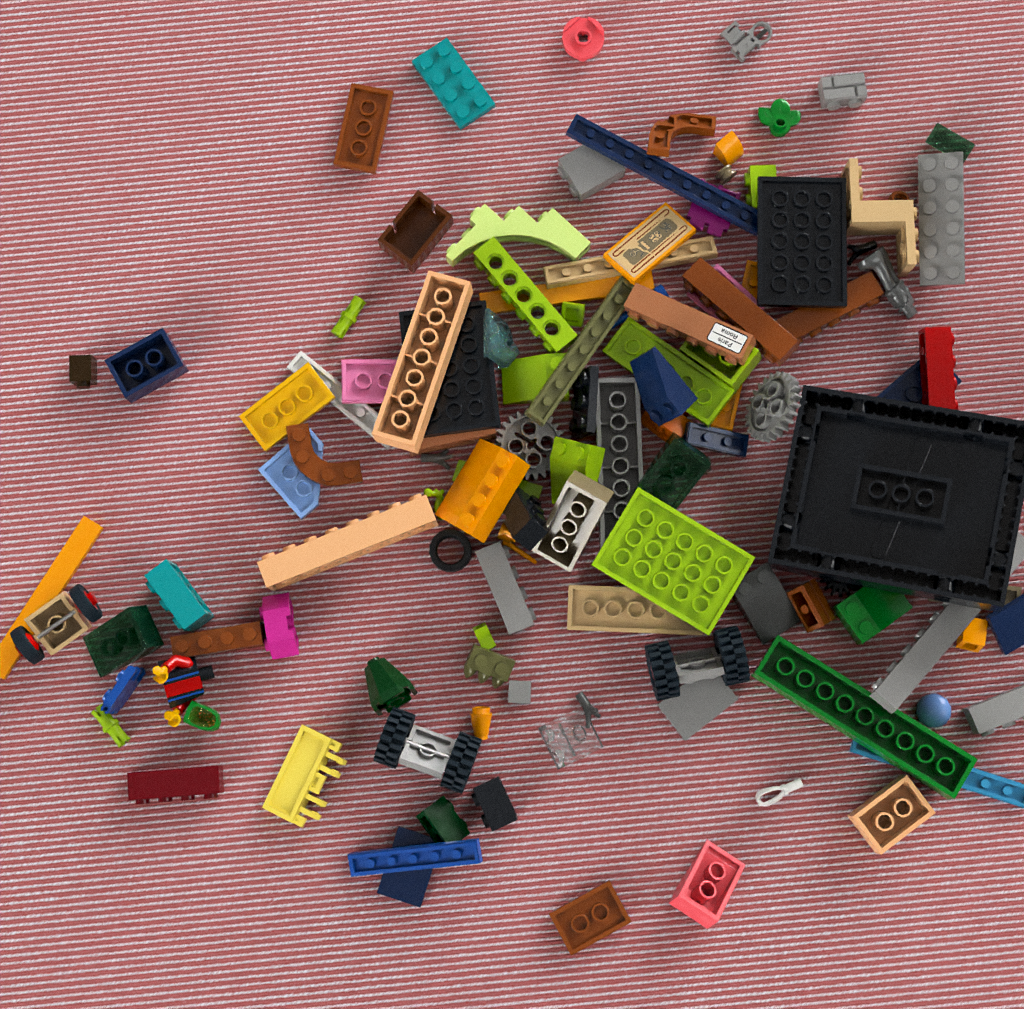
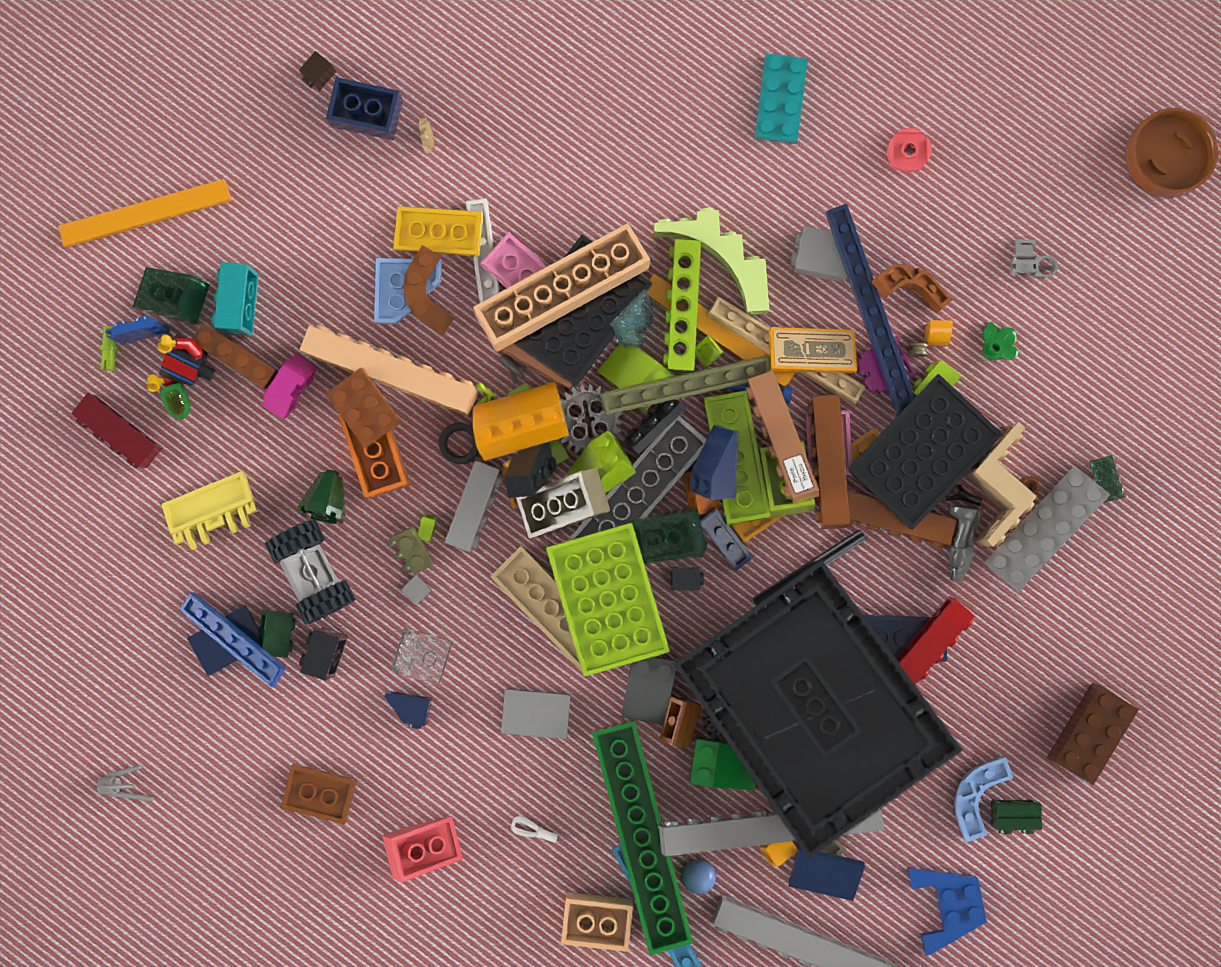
camera: 40 degrees right, 5 degrees up
brick [10,584,103,665] -> none
lime pin [331,295,366,339] -> none
dark orange plate [333,83,394,174] -> none
reddish brown piece [378,190,454,273] -> none
light orange cone [470,706,492,740] -> none
dark grey bar [575,692,601,728] -> none
black plate [645,626,750,701] -> none
light grey gear [745,371,802,443] -> none
light grey brick [818,72,868,111] -> none
none -> dark orange plate [326,368,402,448]
none -> orange brick [338,414,411,499]
none -> dark blue slope [385,691,432,729]
none -> tan gear [419,117,435,153]
none -> black brick [671,567,704,590]
none -> black axle [752,530,866,606]

